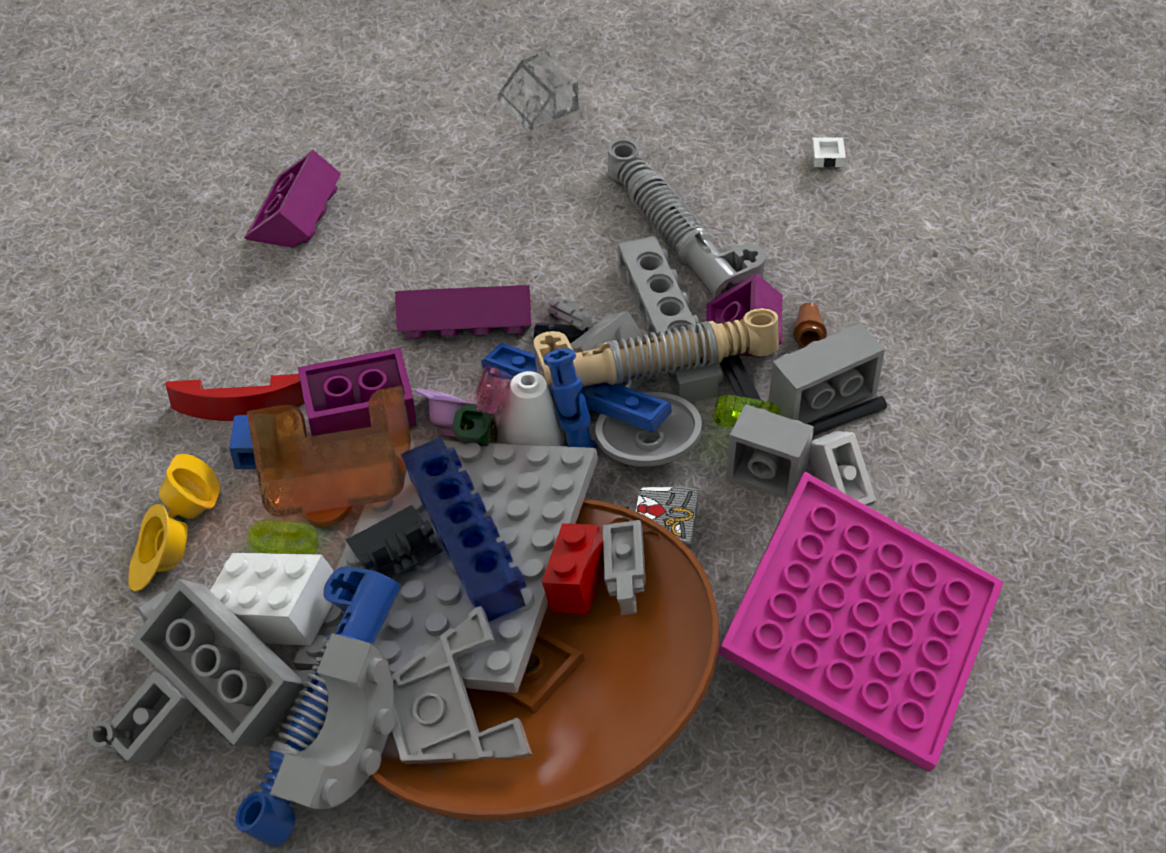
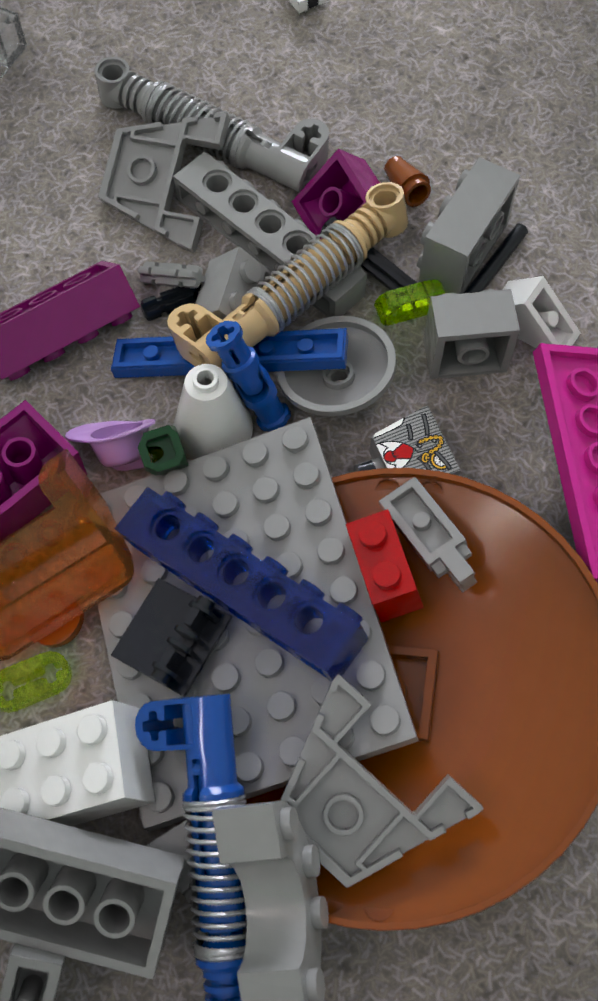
camera: 30 degrees left, 15 degrees up
clear pink slope [475,363,513,414] -> none
none -> light grey wing [98,112,230,253]

